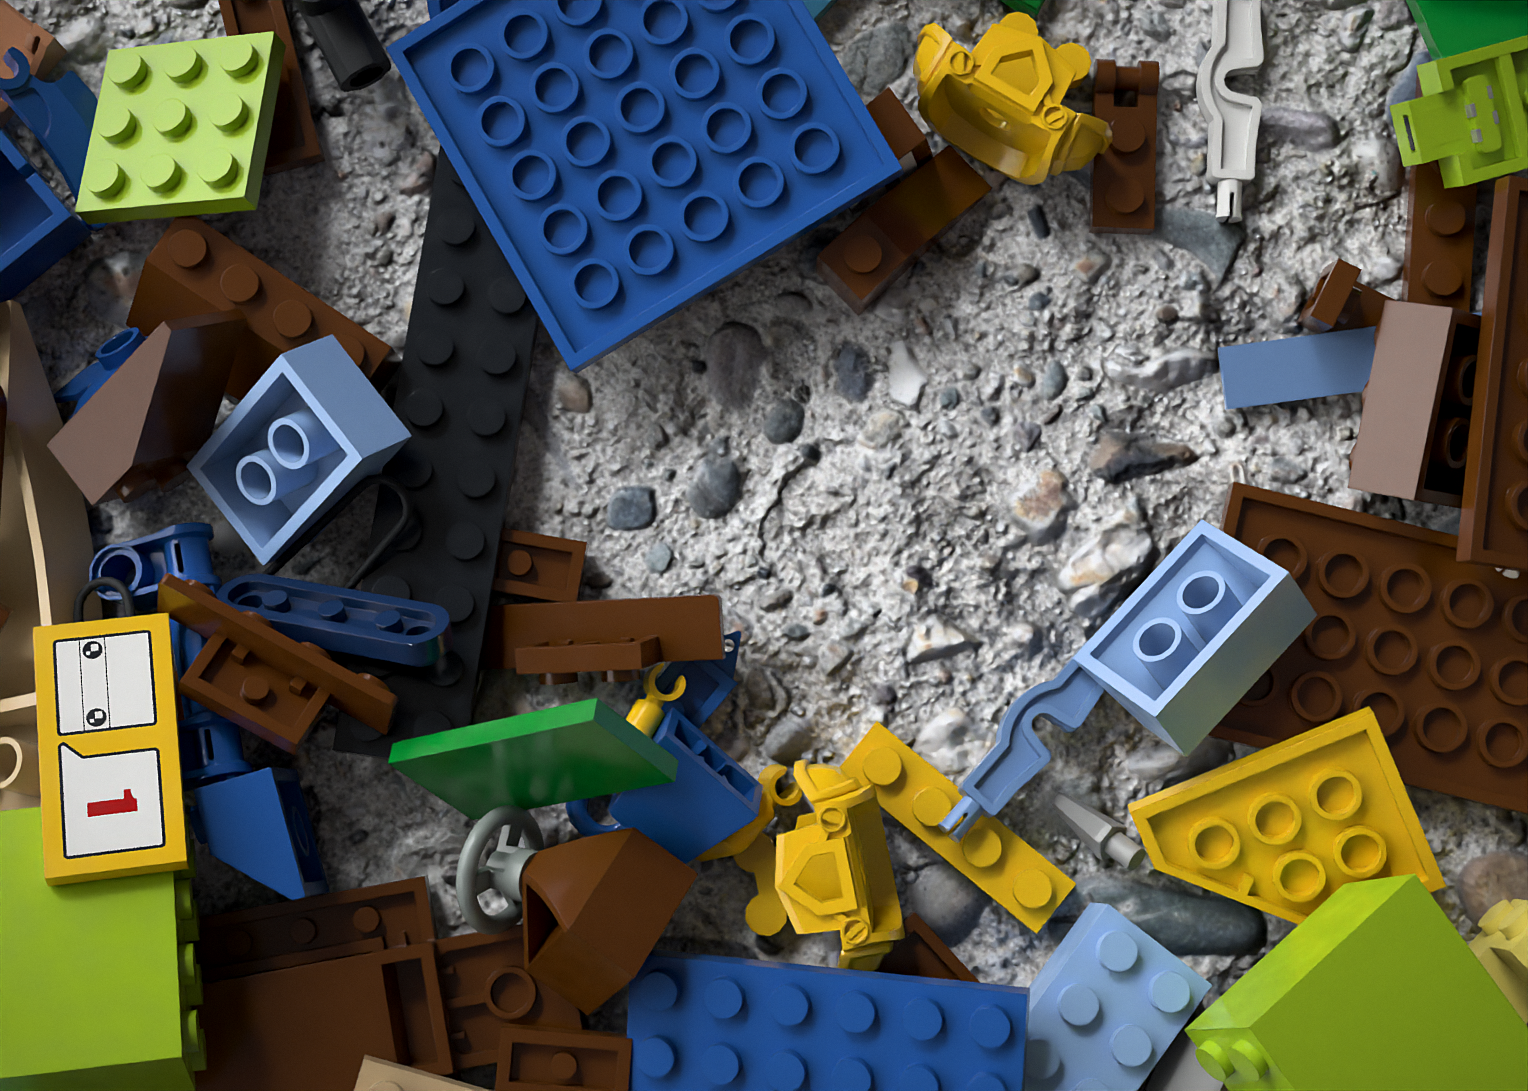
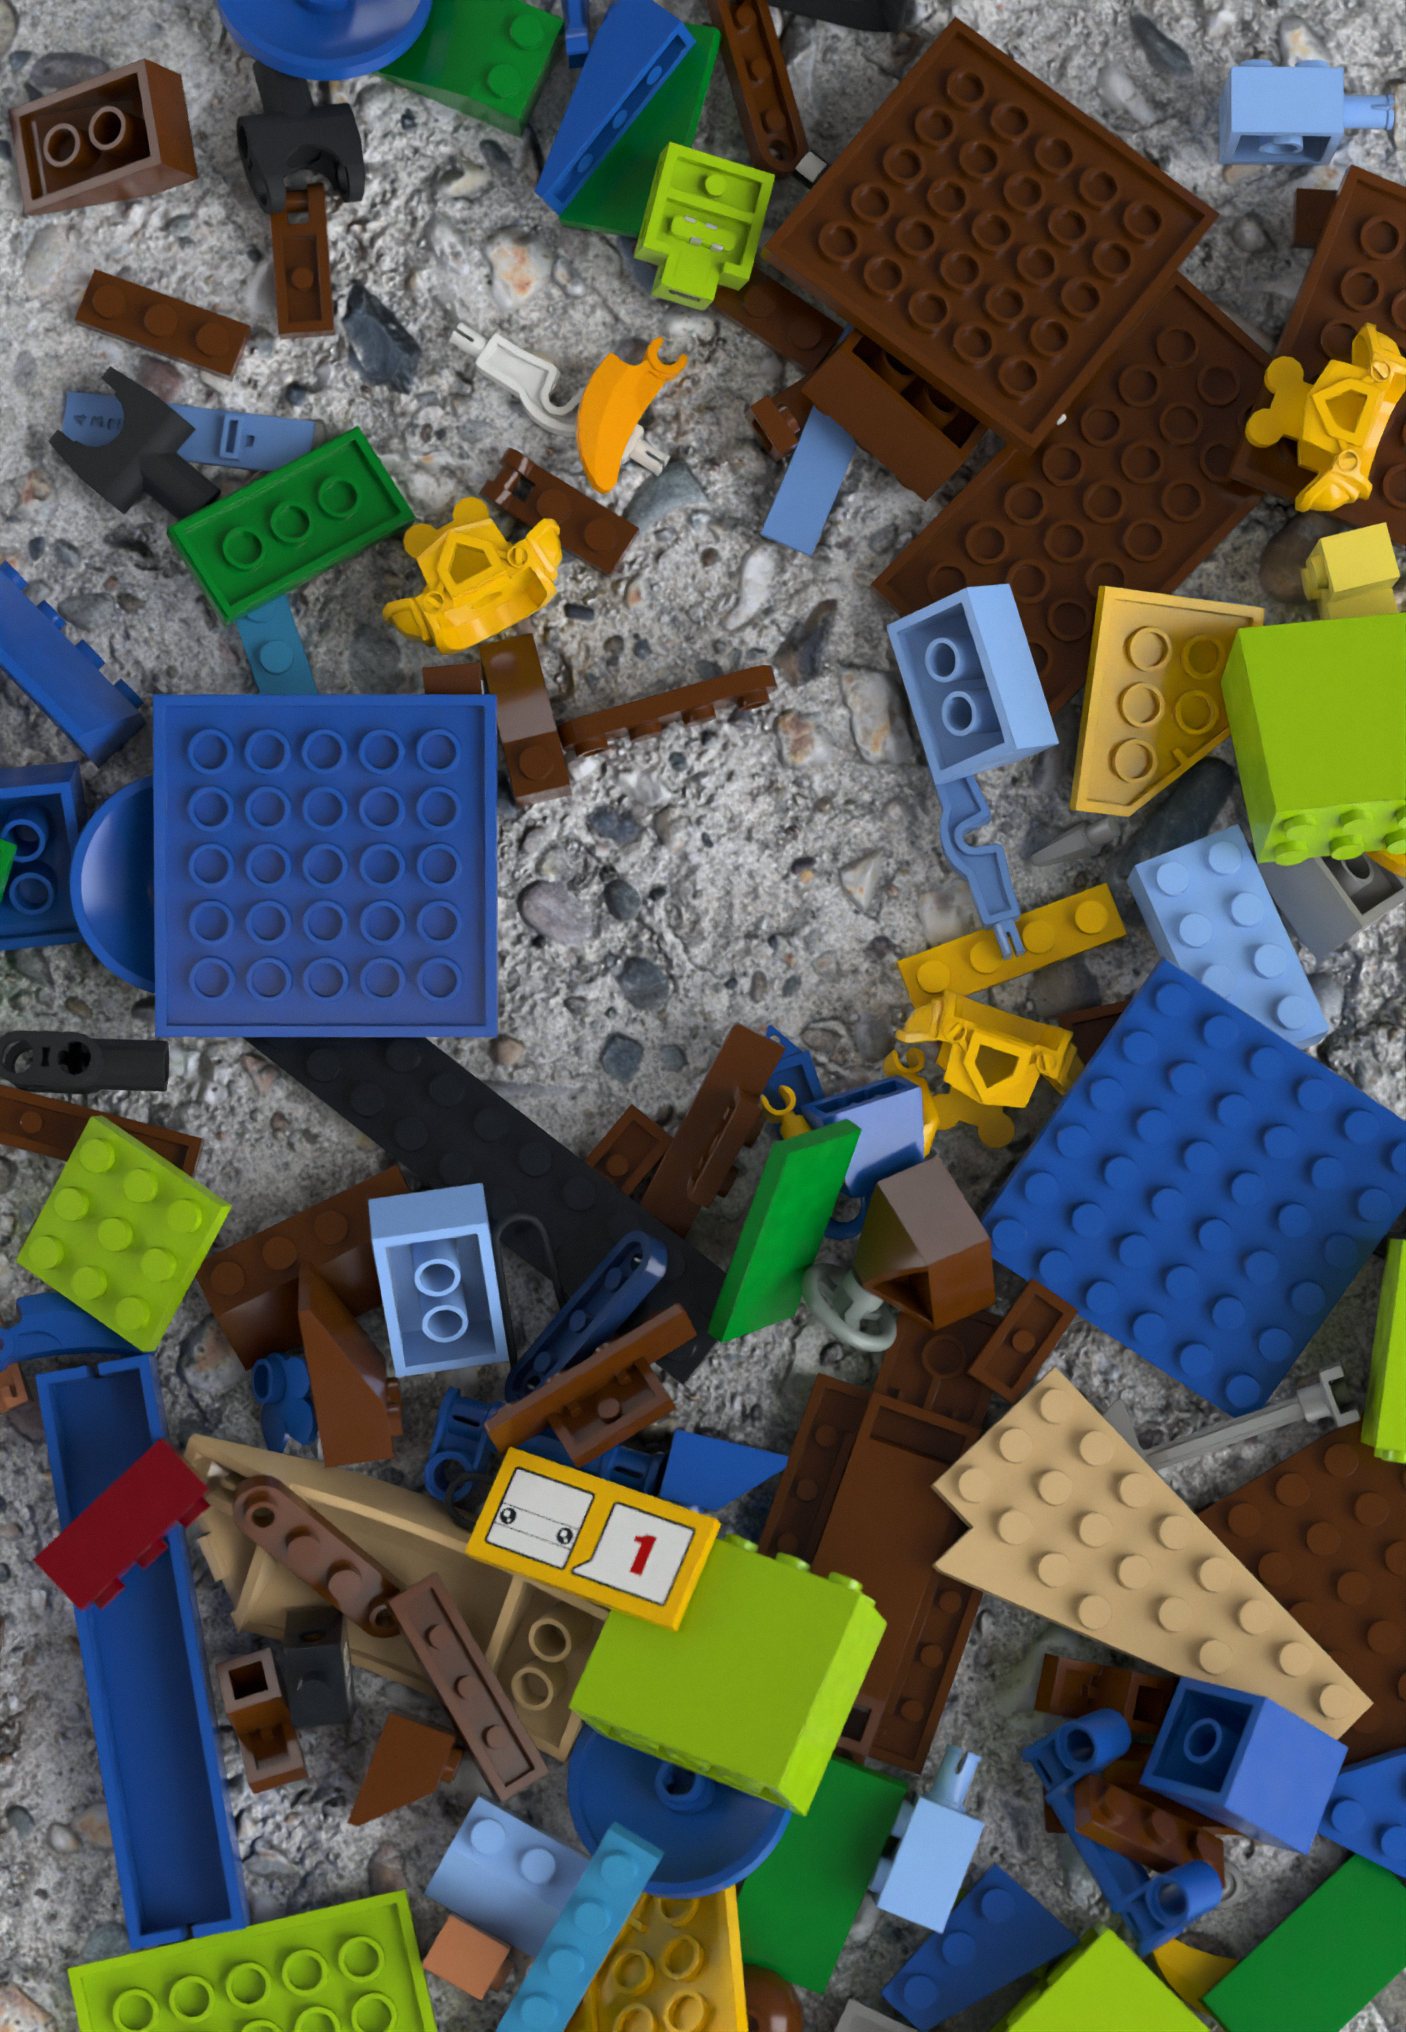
camera: 60 degrees left, 0 degrees up
none -> reddish brown plate [557,665,778,758]
none -> light orange piece [576,336,688,494]

